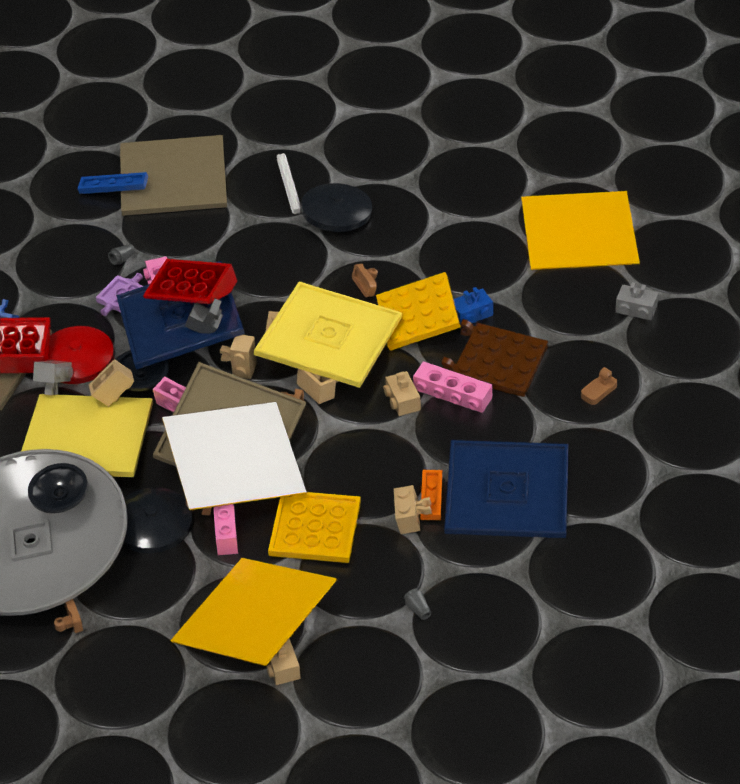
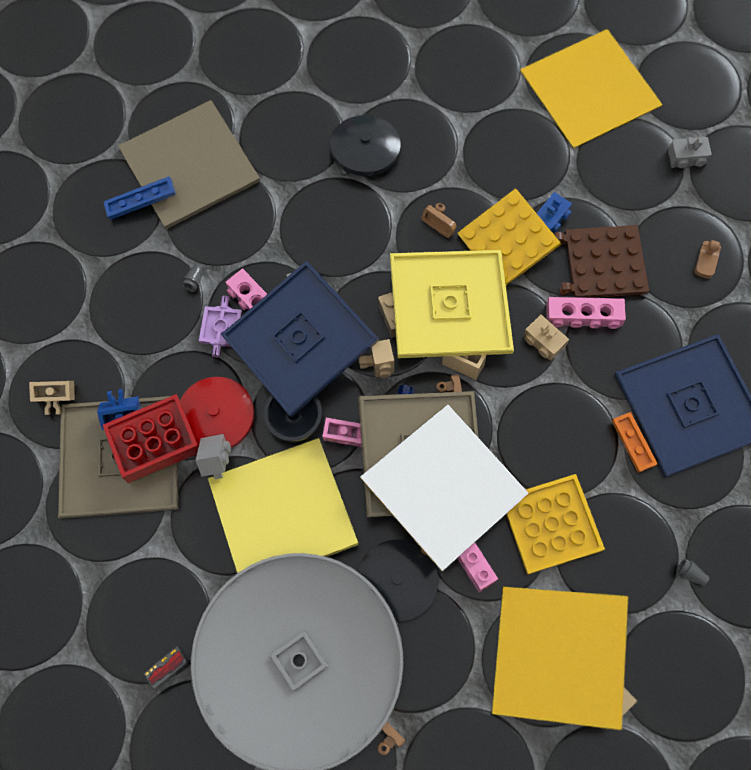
camera: 25 degrees left, 25 degrees up
black dish [28,463,88,514] -> none
tan brick [89,359,134,407] -> none
red slope [143,259,237,304] -> none
dark grey brick [185,298,223,334] -> none
white axle [277,153,301,214] -> none
tan brick [394,485,432,534] -> none

